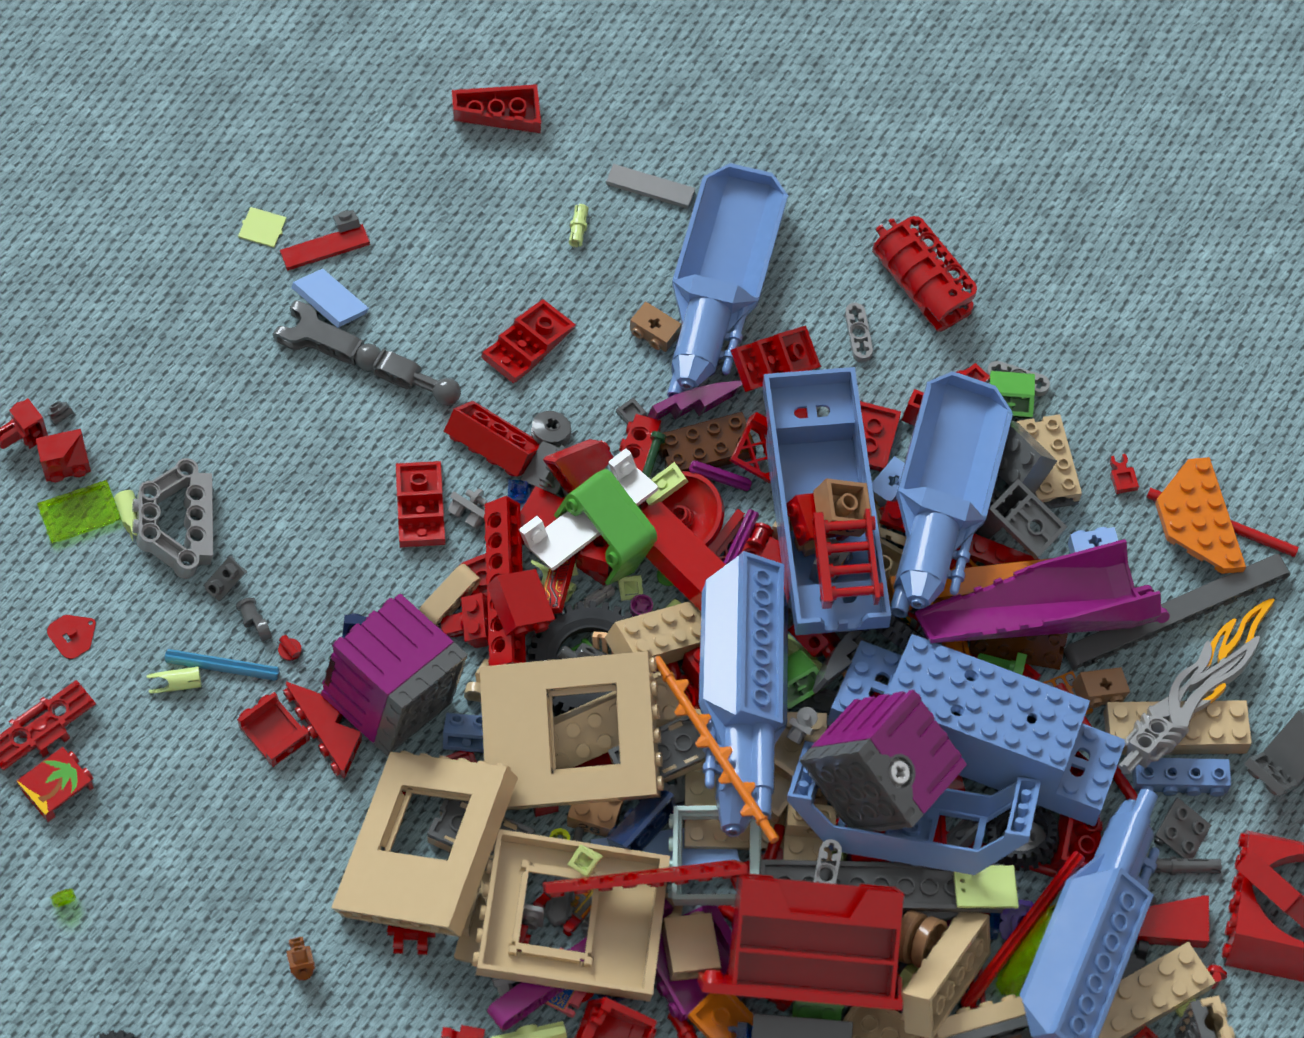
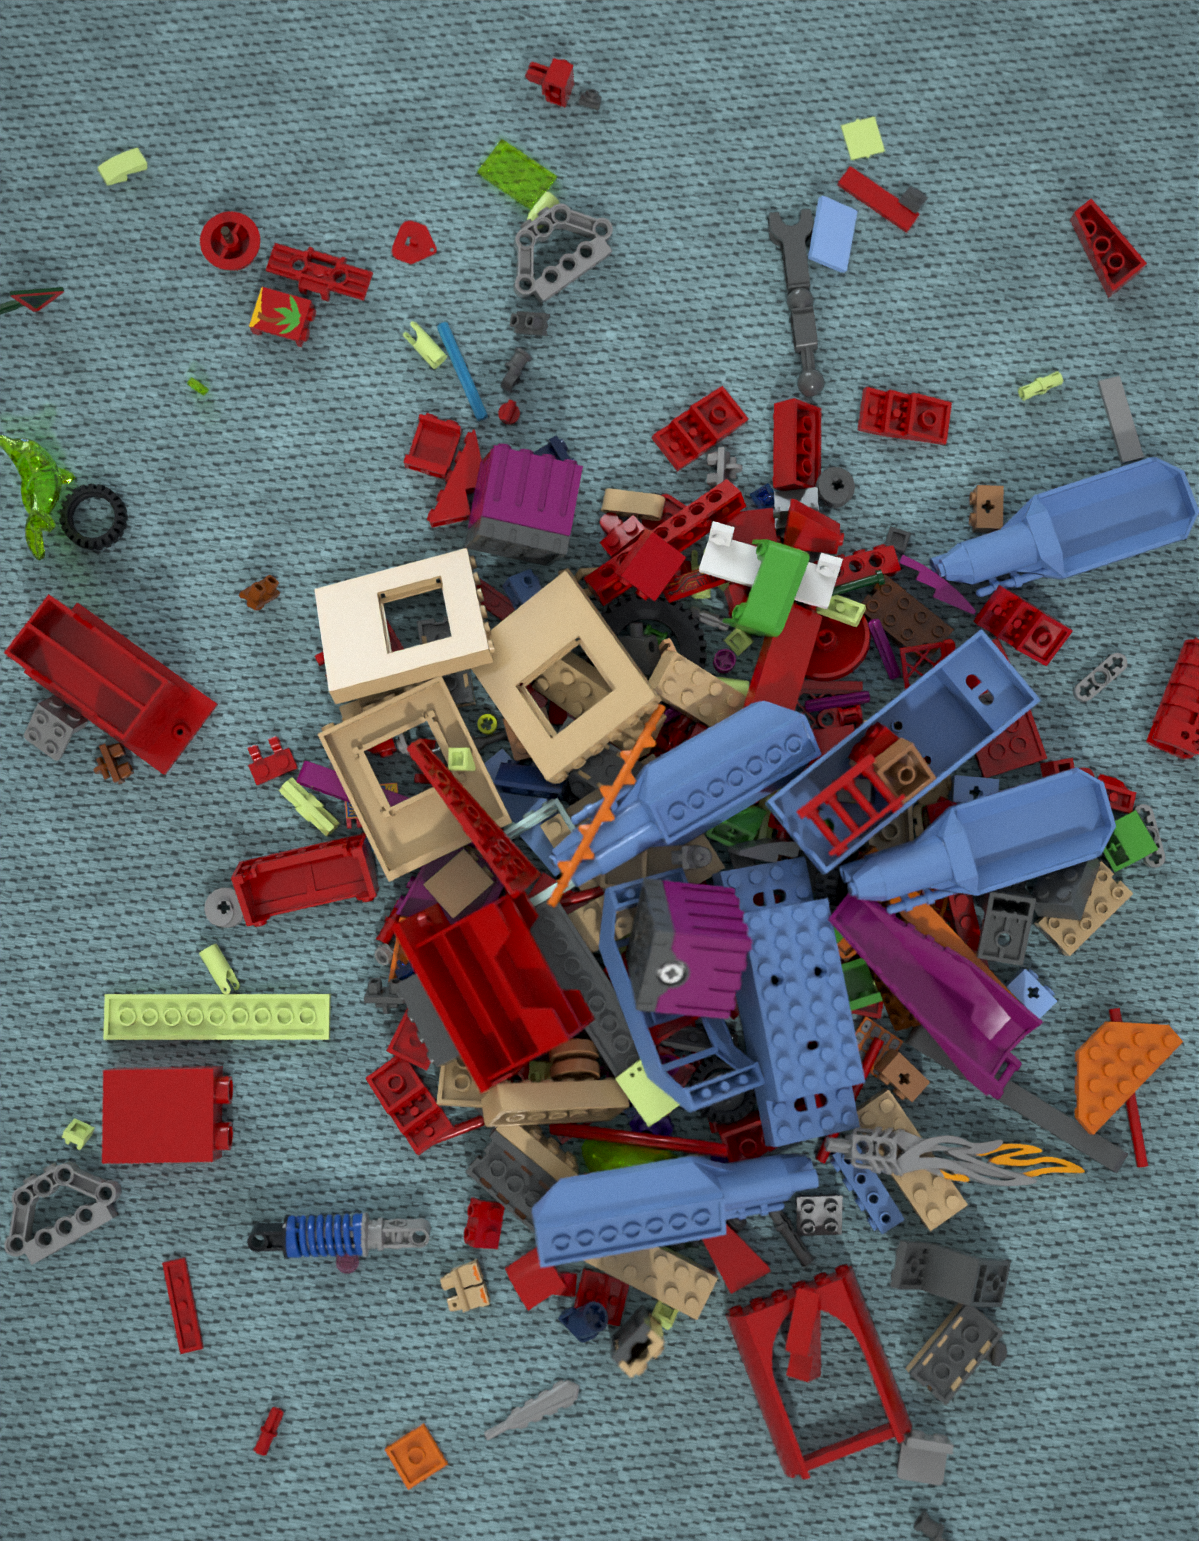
camera: 60 degrees right, 20 degrees up
red slope [36,429,91,482] -> none
light grey beam [813,839,842,884] -> none
red plate [1110,454,1139,494] -> none
red plate [1206,965,1227,989] -> none

